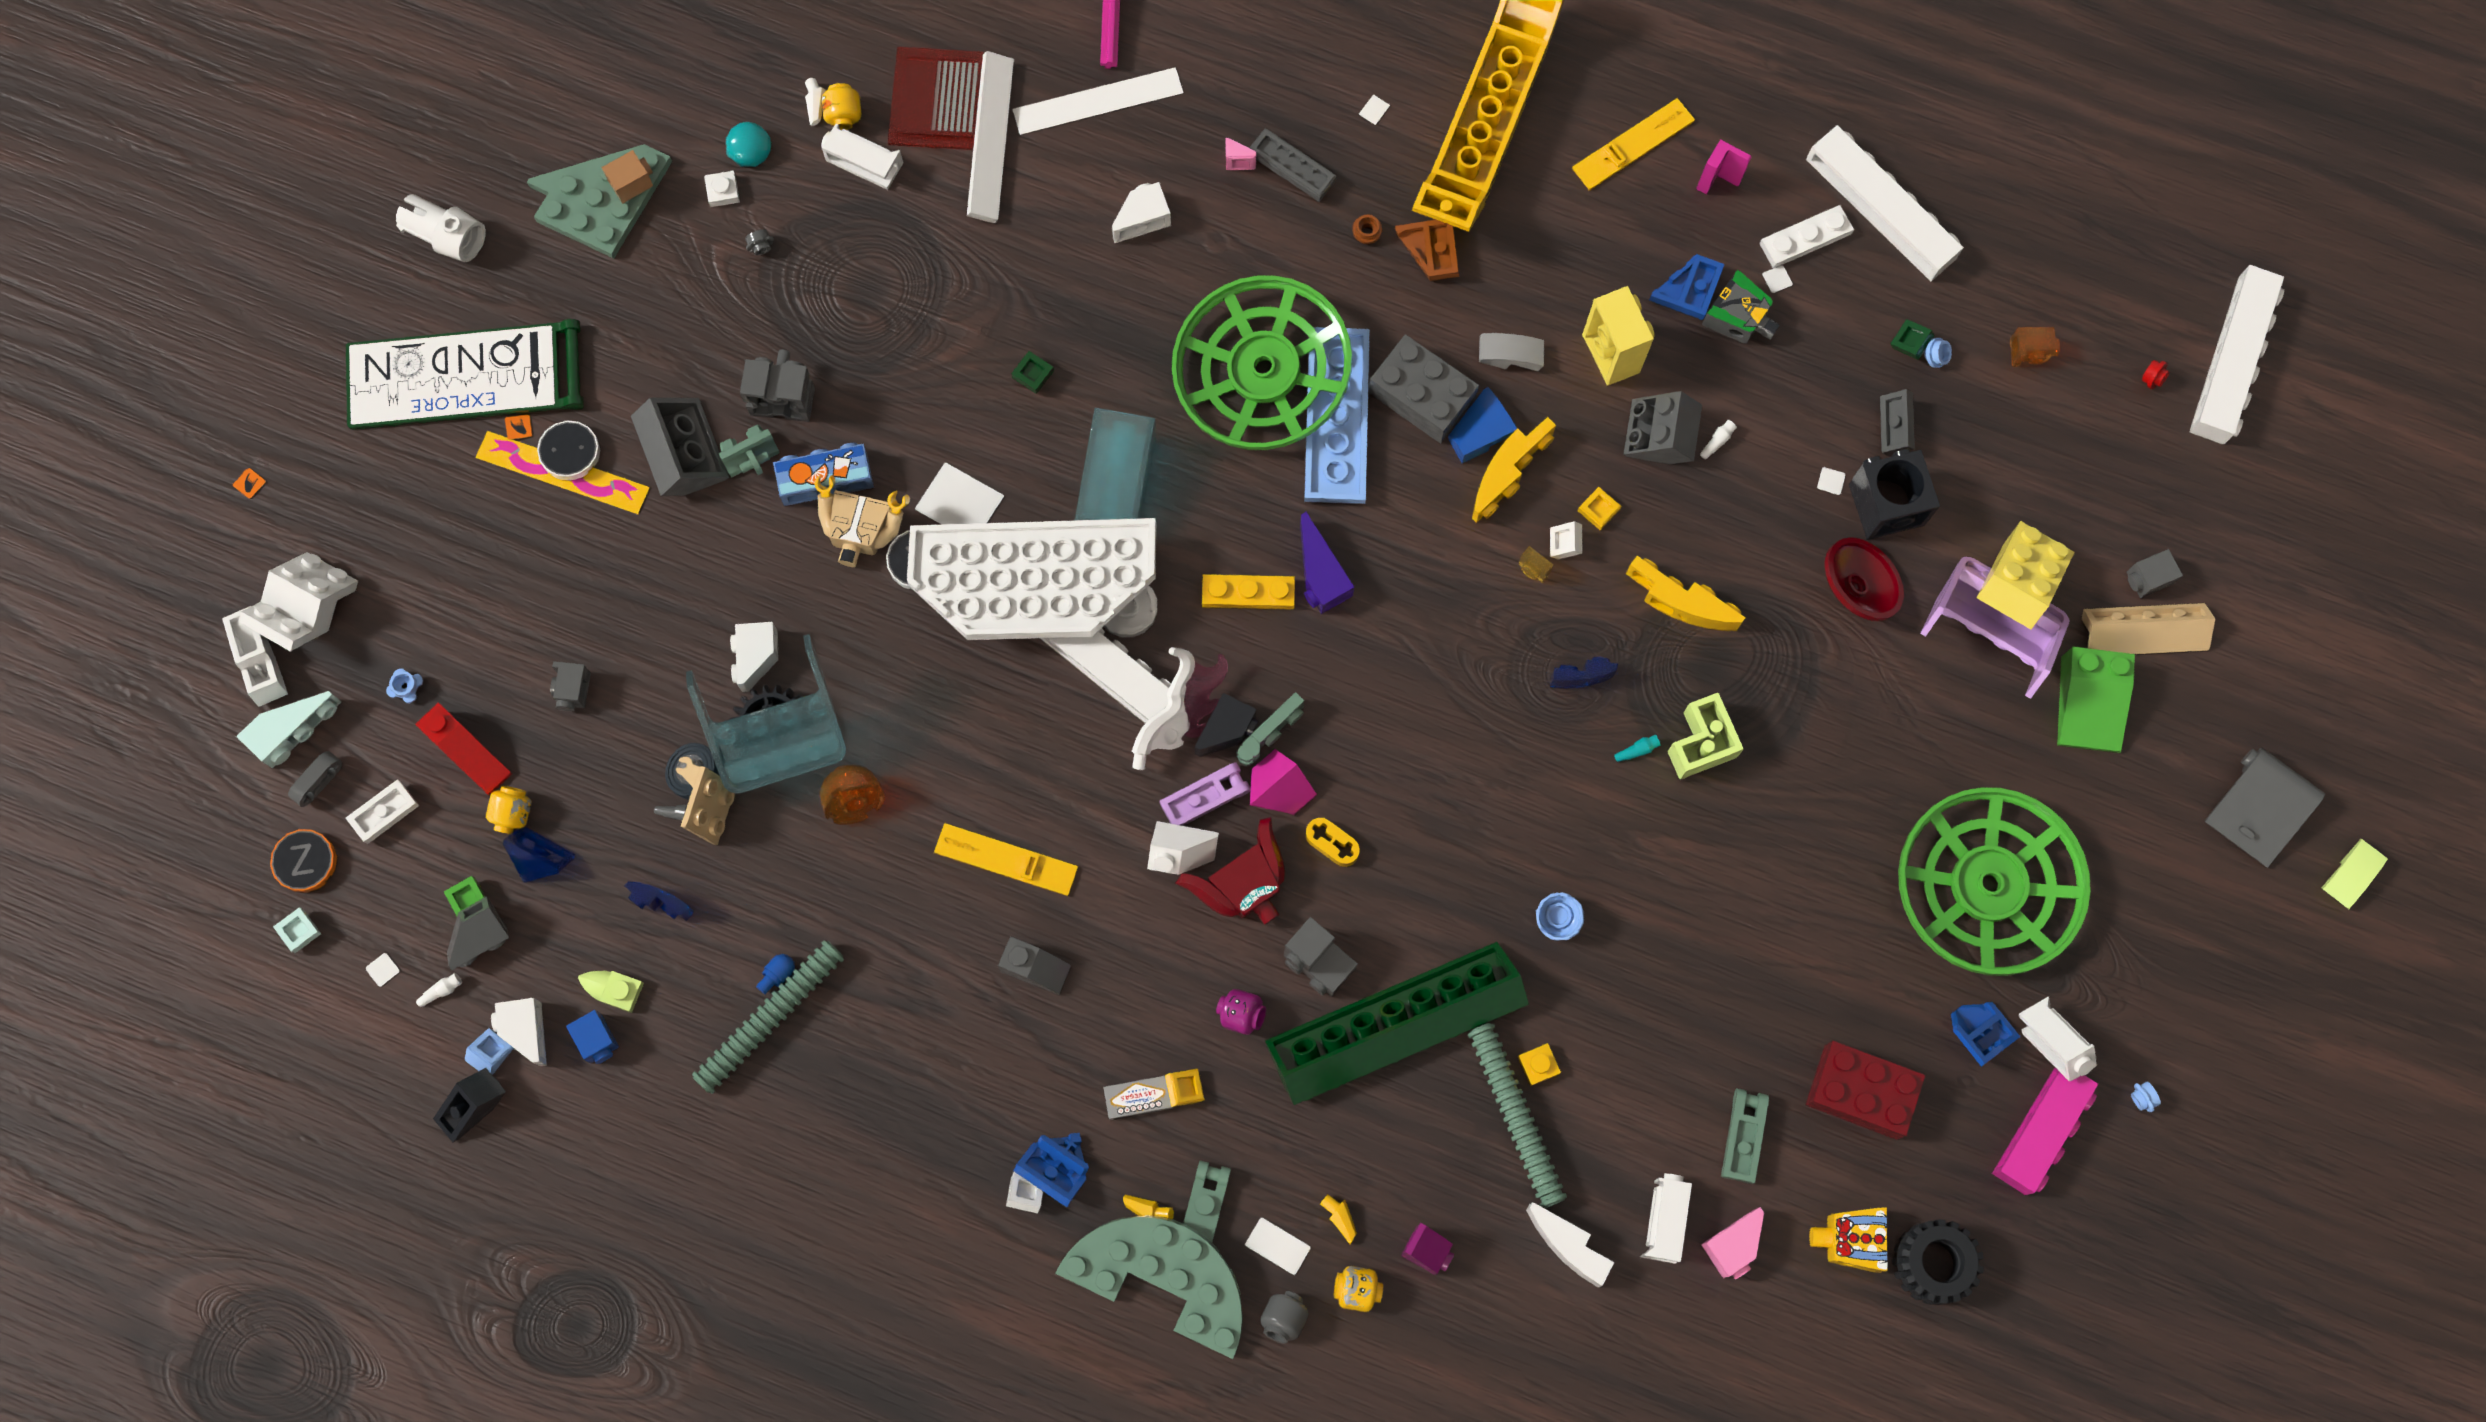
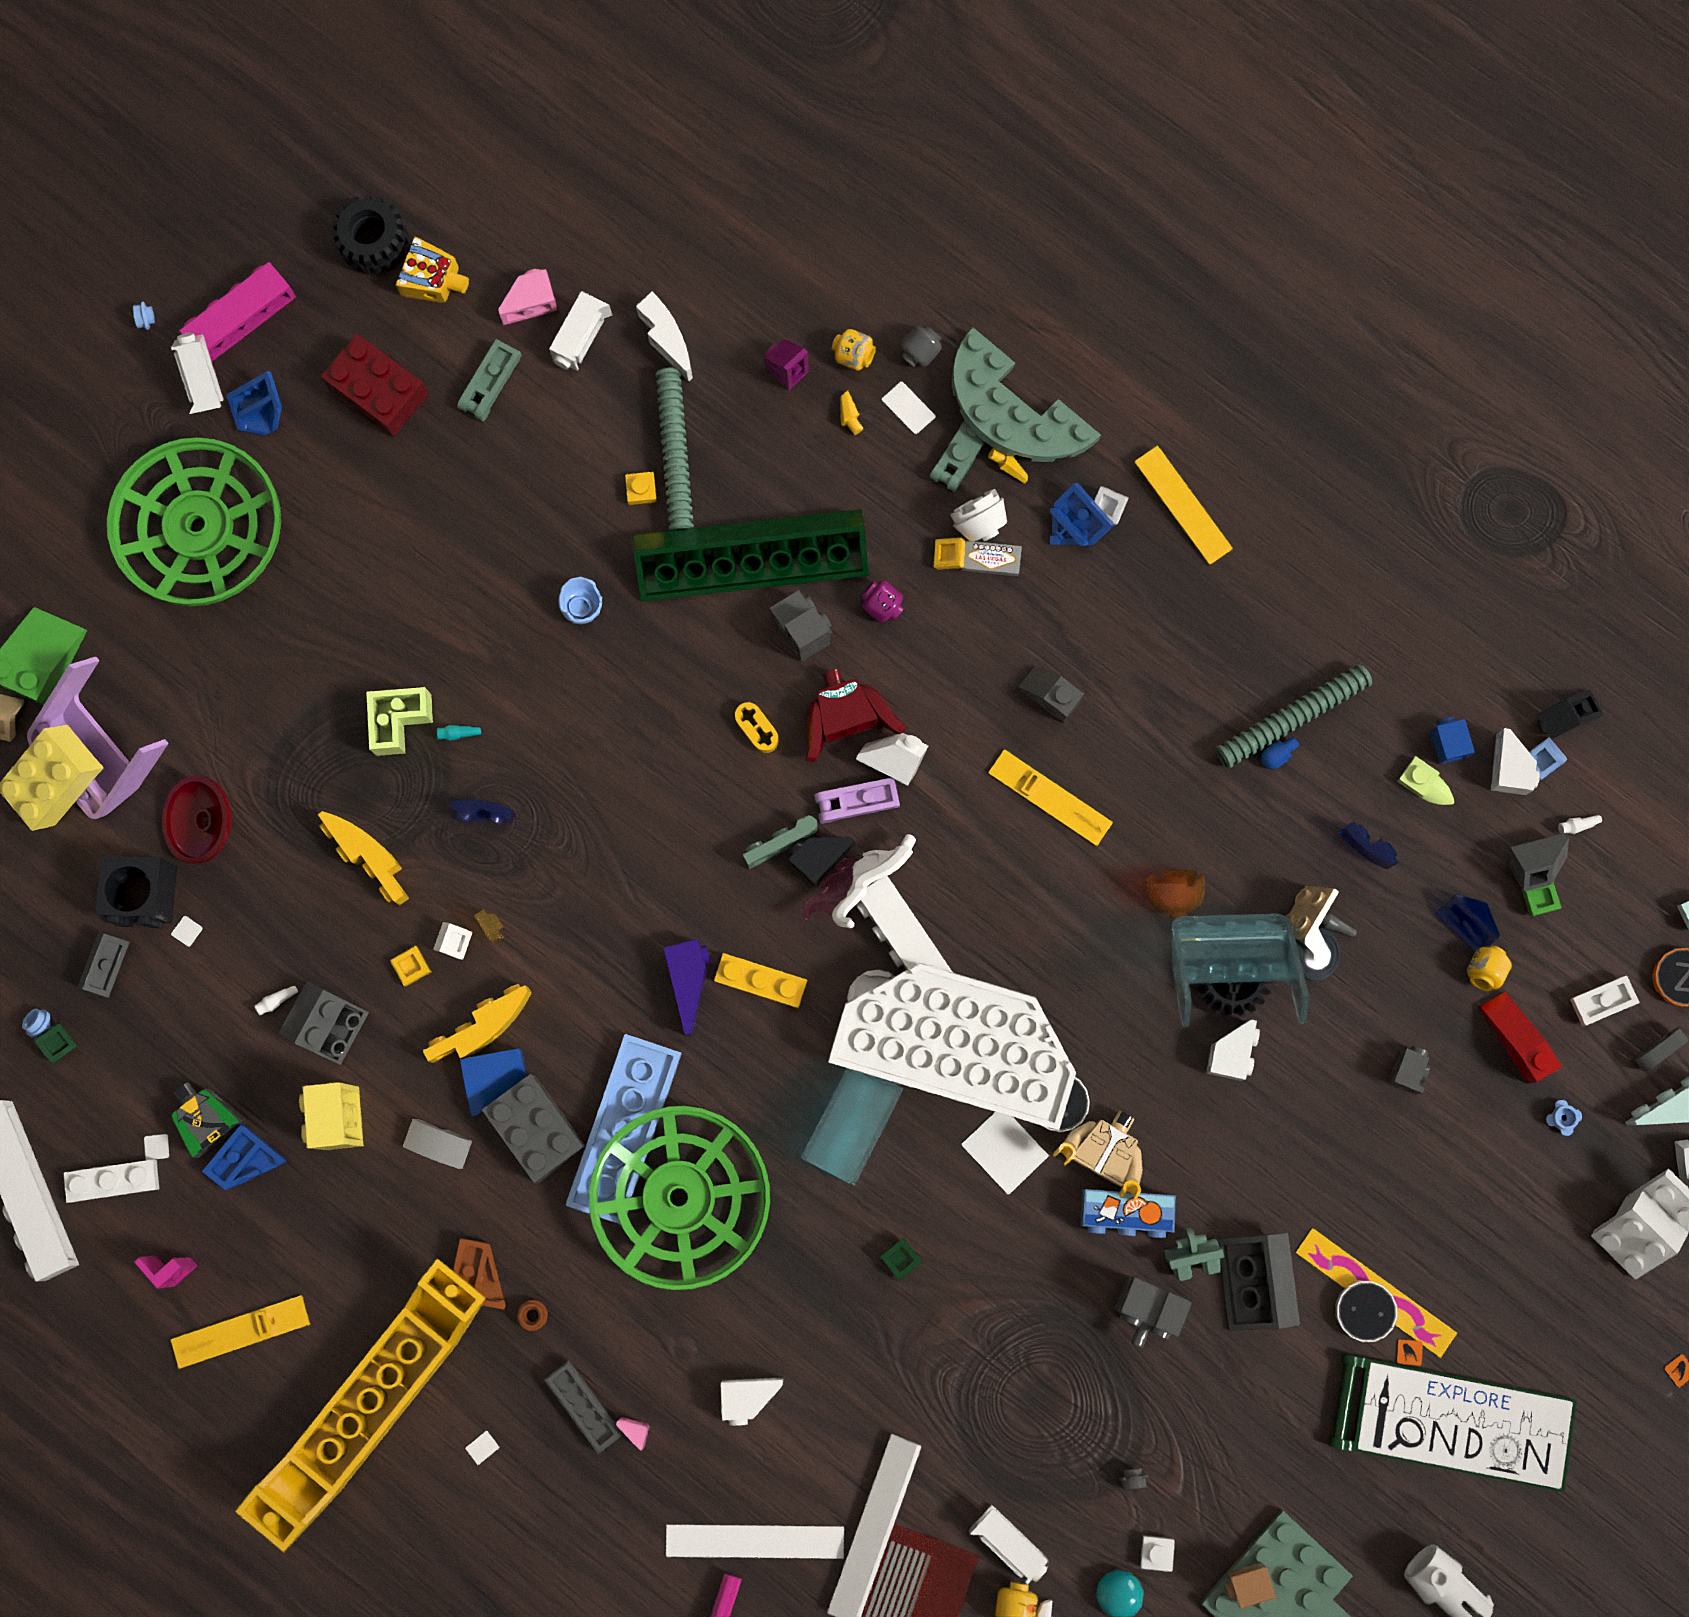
camera: 160 degrees left, 5 degrees up
white sticker [366,953,399,986] -> none
dark pink slope [1250,749,1317,816] -> none
none -> white cone [950,489,1007,542]
none -> yellow piece [1134,445,1233,565]

